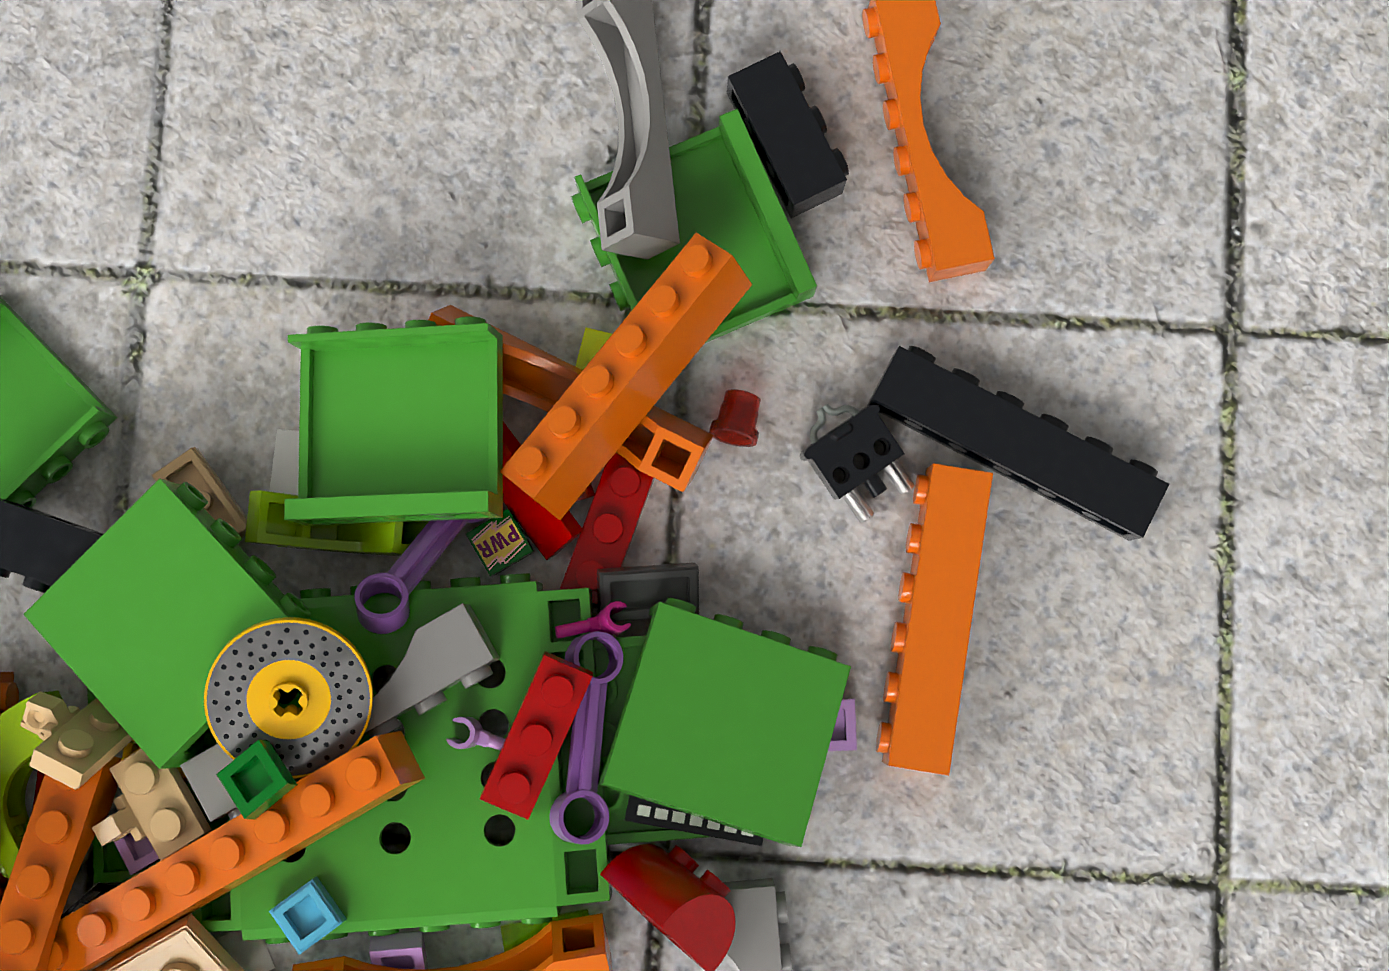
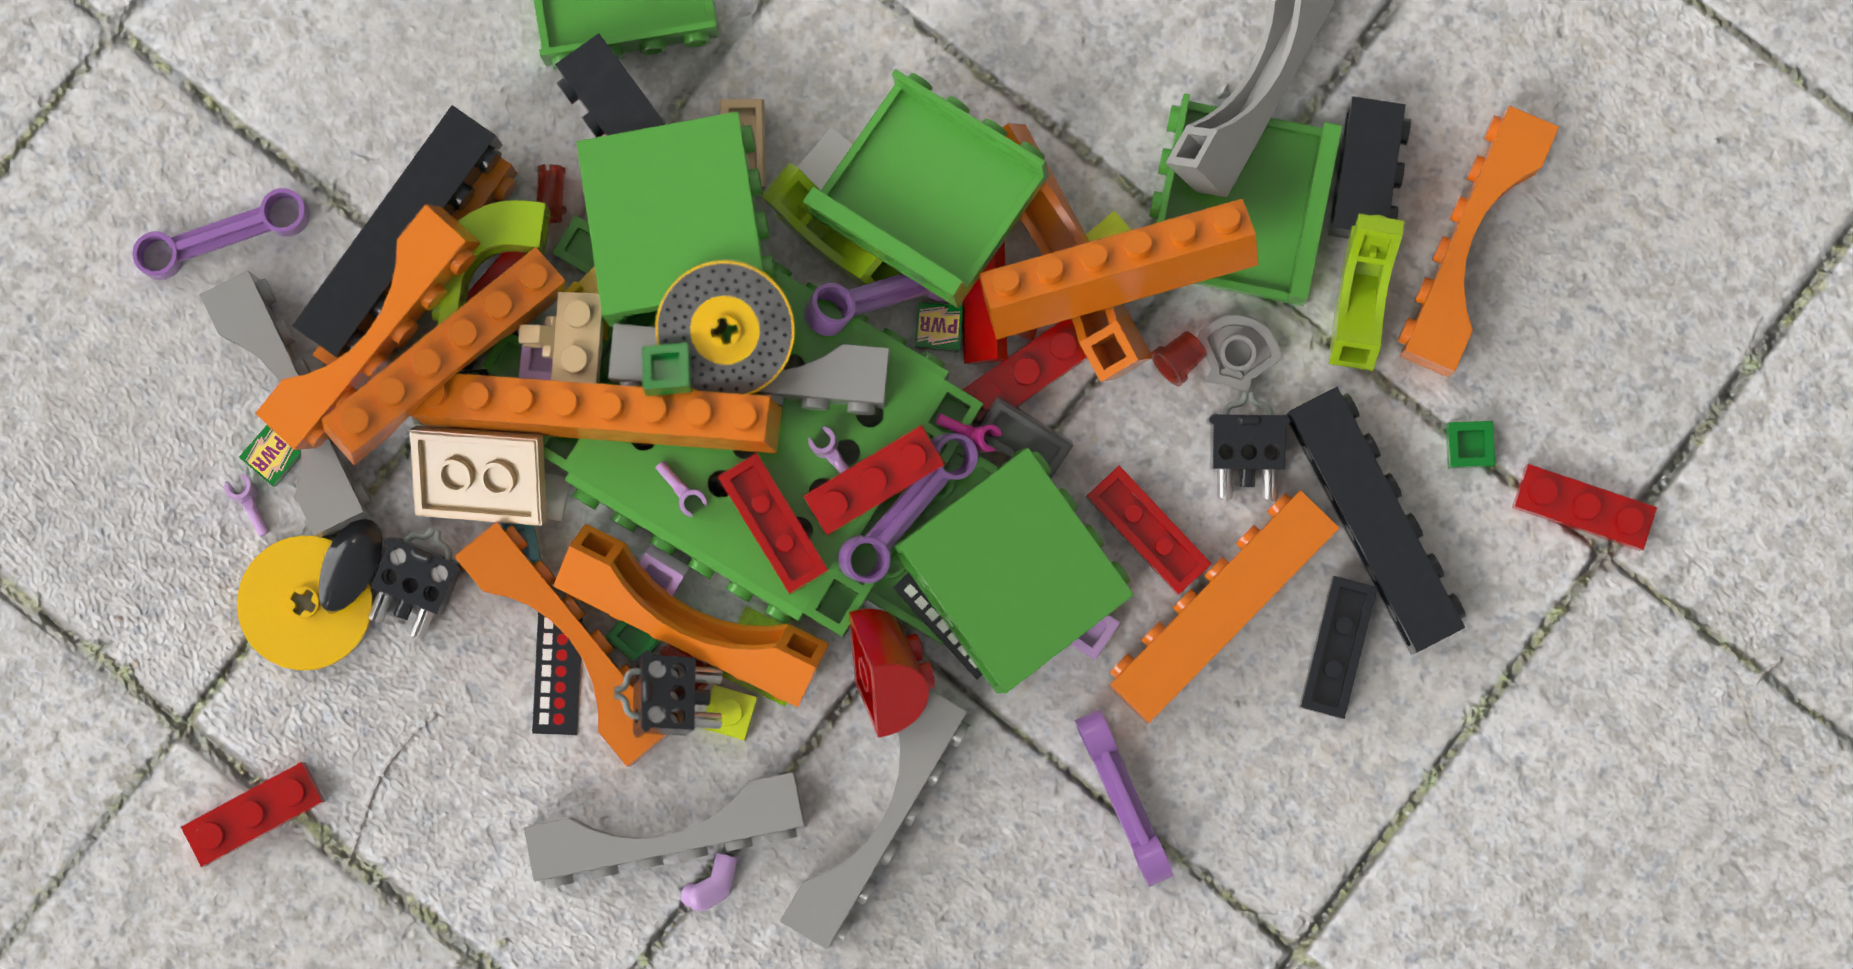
camera: 40 degrees right, 0 degrees up
tan hinge [20,691,133,790] -> none
medium azure tile [269,876,347,955] -> none
none -> clear red pin [536,164,567,223]
none -> lavender hand [655,461,707,517]
none -> red plate [718,453,829,595]
none -> medium lavender piece [1074,709,1174,887]
none -> red plate [1086,465,1212,596]
none -> light grey animal [1198,315,1282,393]
none -> black plate [1299,576,1378,719]
none -> lime arch [1328,214,1404,371]
none -> green tile [1445,421,1495,469]
none -> red plate [1512,464,1657,551]

